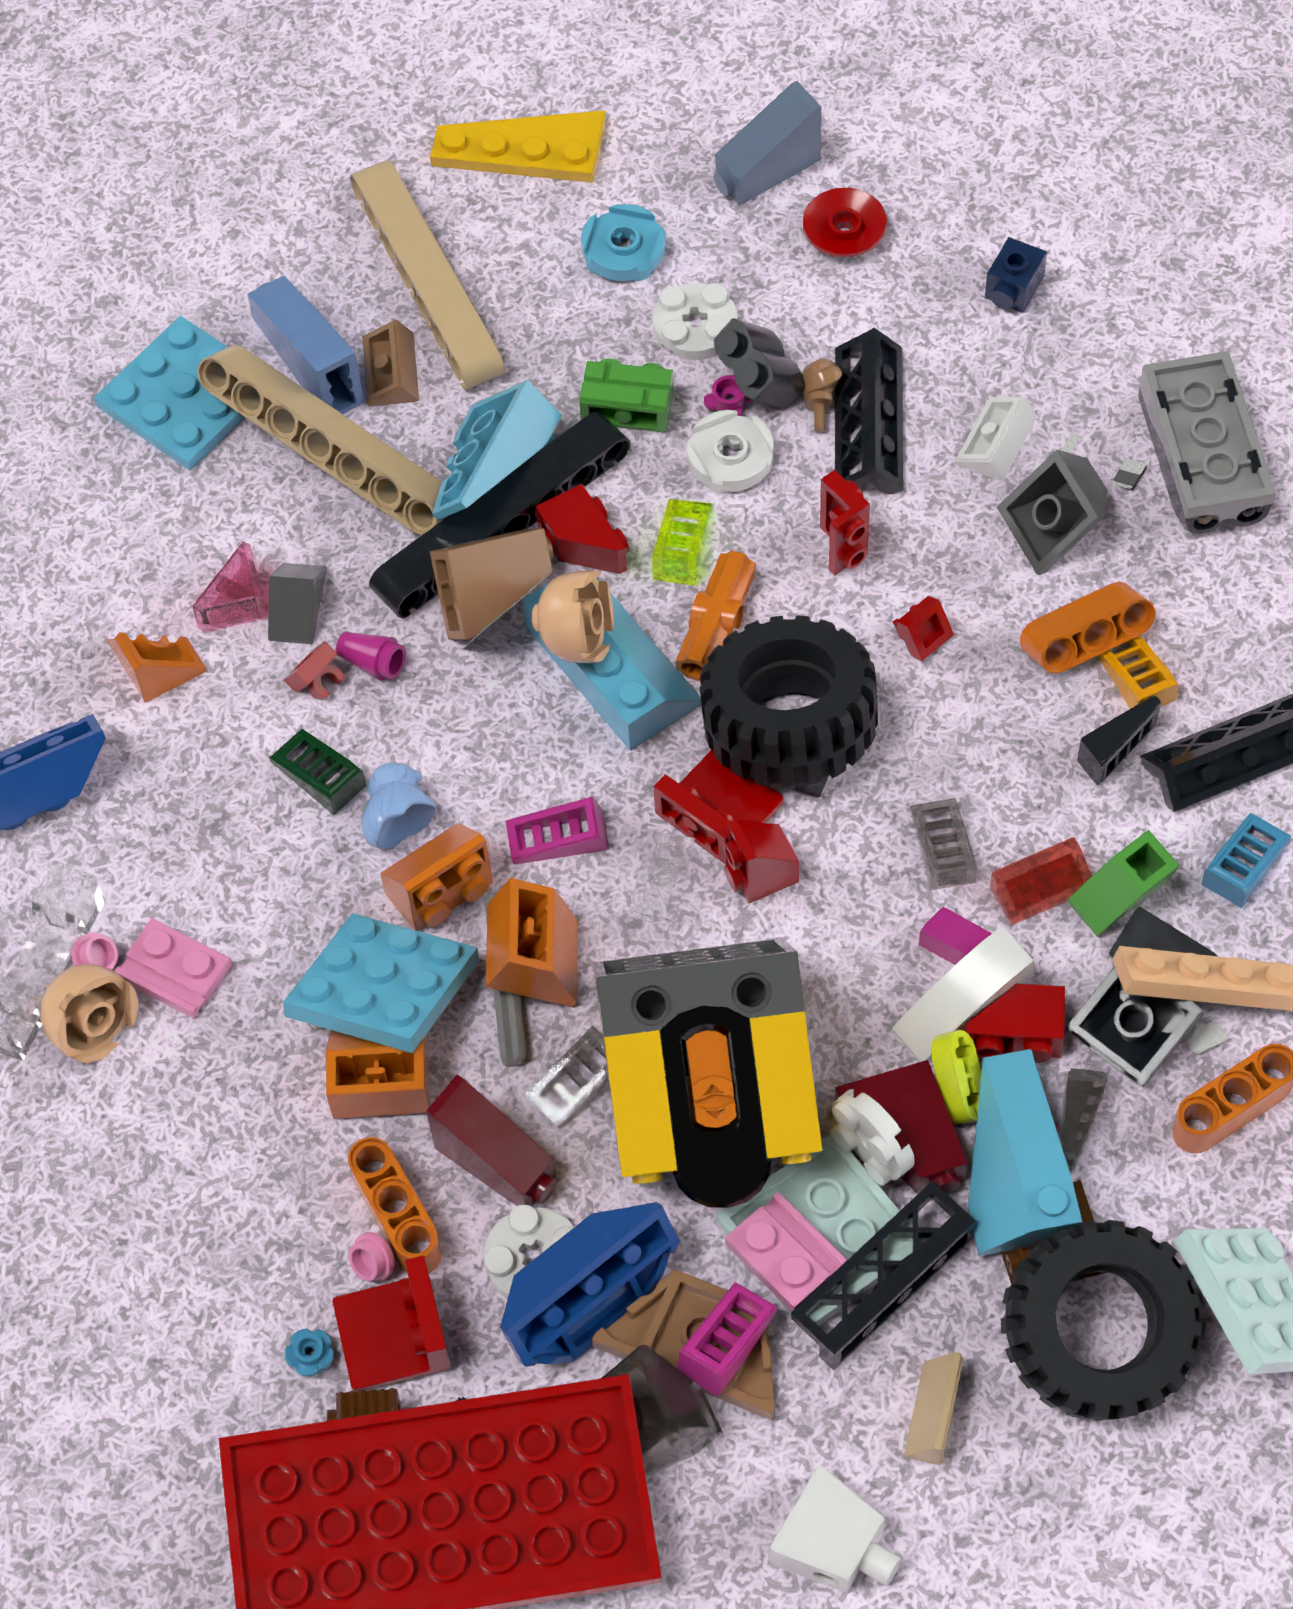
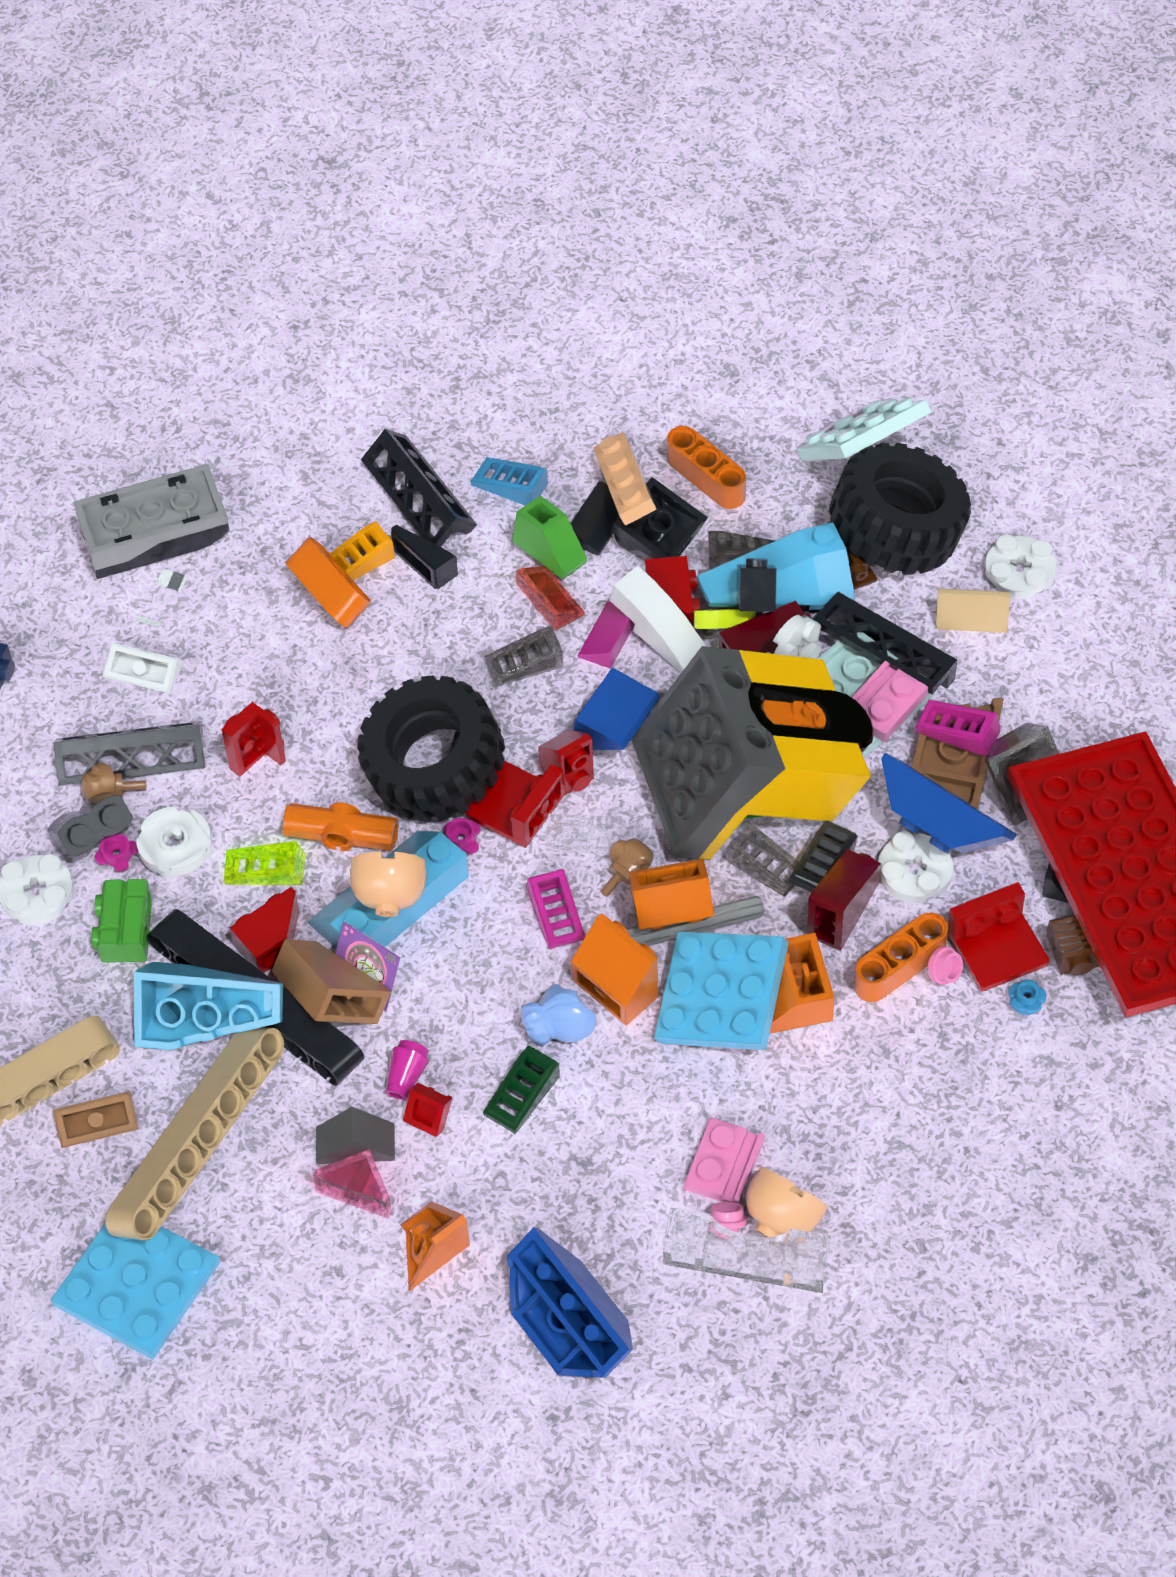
camera: 100 degrees left, 5 degrees down
medium blue slope [247,275,364,414] -> none
white torso [769,1465,901,1593] -> none
red tile [893,595,954,661] -> none
dark grey slope [996,450,1108,575] -> none
none -> dark pink plate [444,818,481,854]
none -> blue slope [573,667,660,750]
none -> medium nougat piece [600,838,653,897]
none -> black brick [736,558,777,612]
none -> black slope [789,821,858,892]
none -> white plate [985,534,1057,599]

